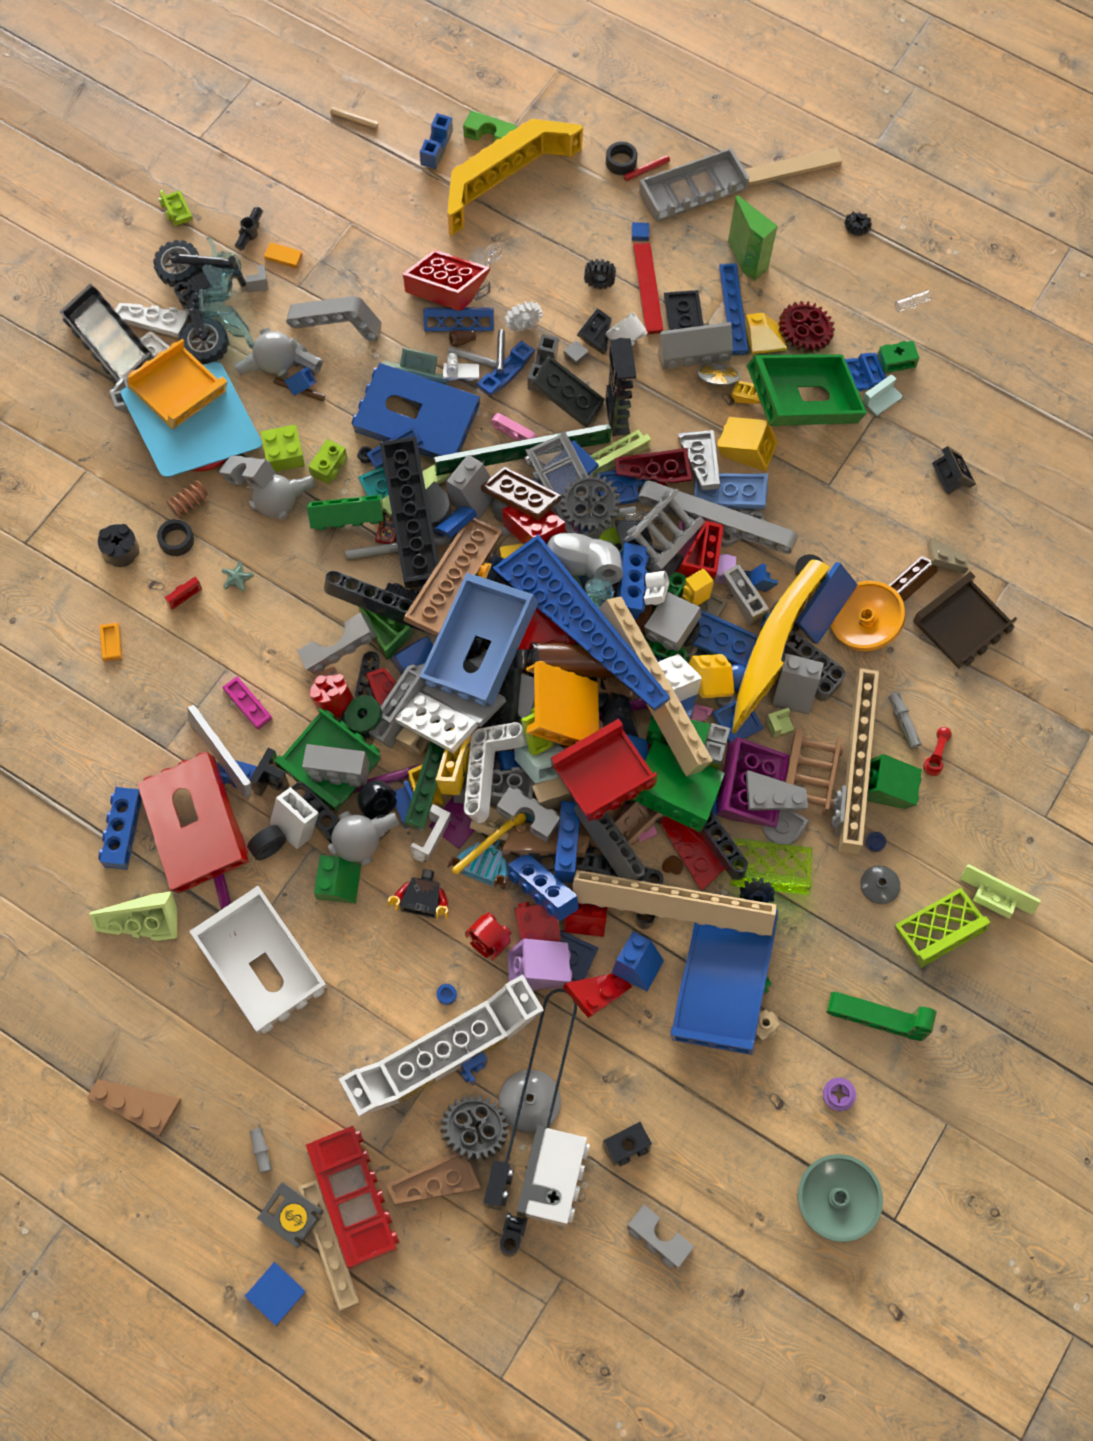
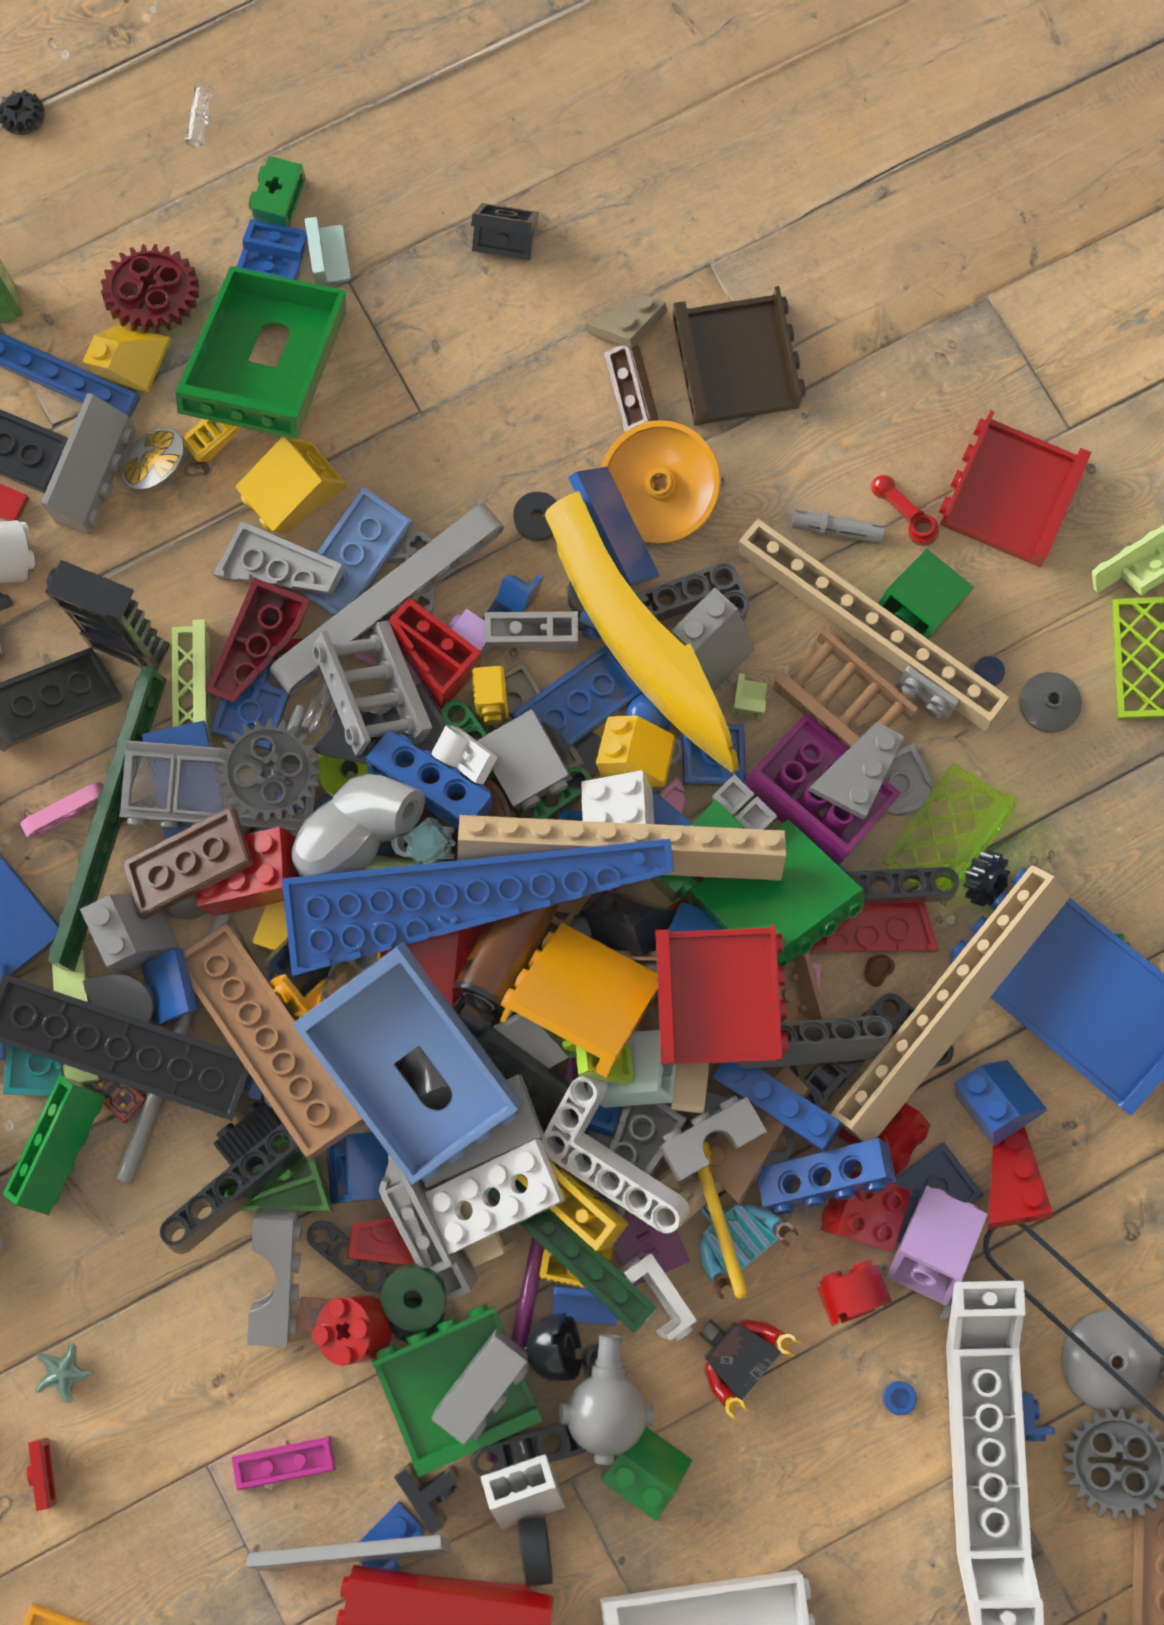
camera: 60 degrees left, 10 degrees up
none -> red panel [938,410,1092,567]

